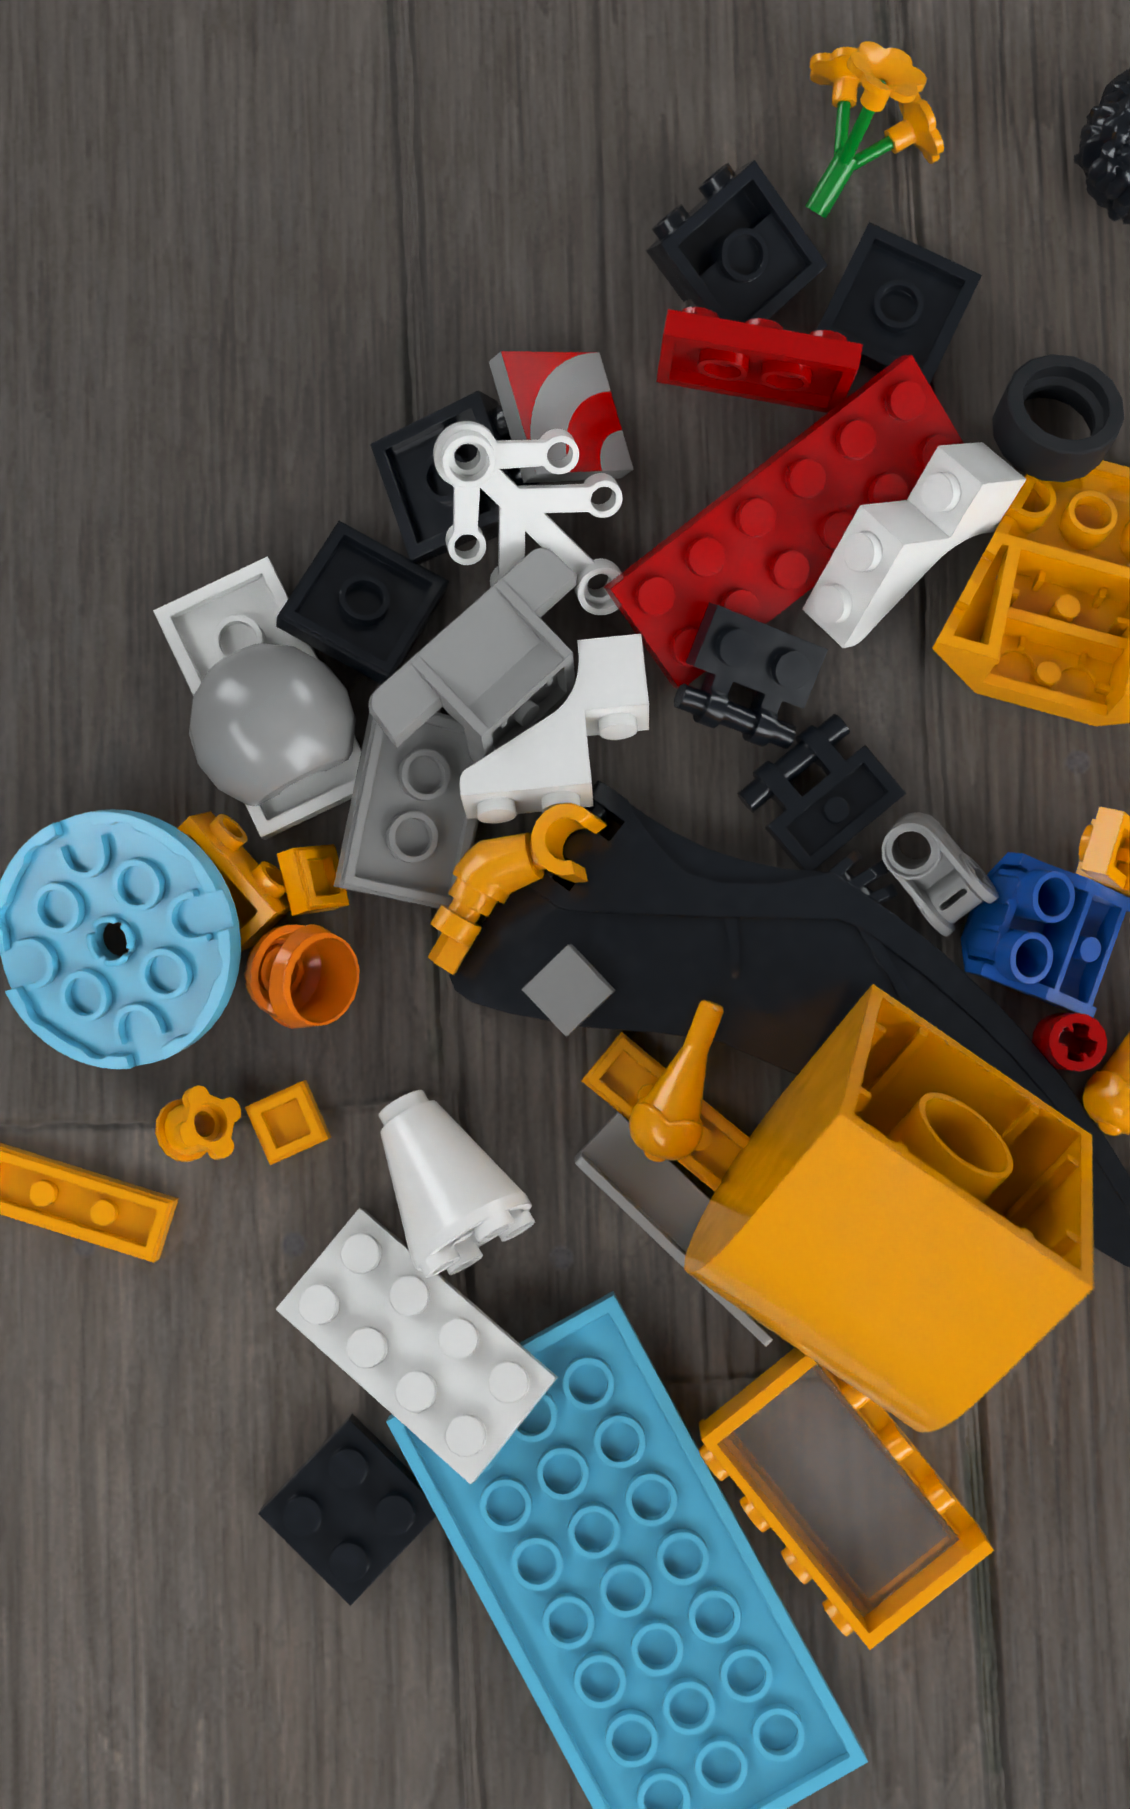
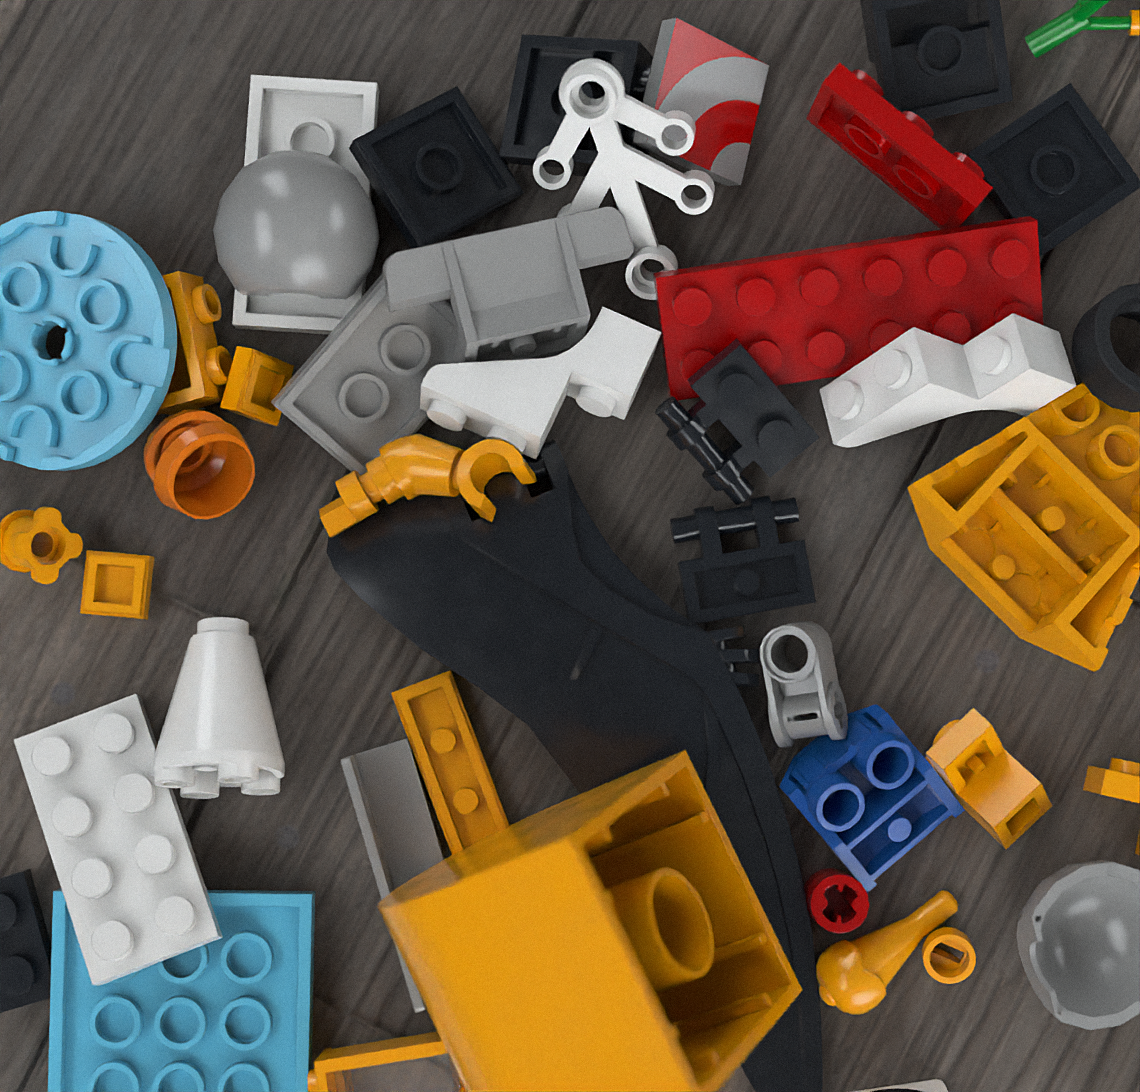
camera: 25 degrees right, 0 degrees up
light grey tile [522,944,616,1037] -> none
light orange piece [628,1000,724,1162] -> none

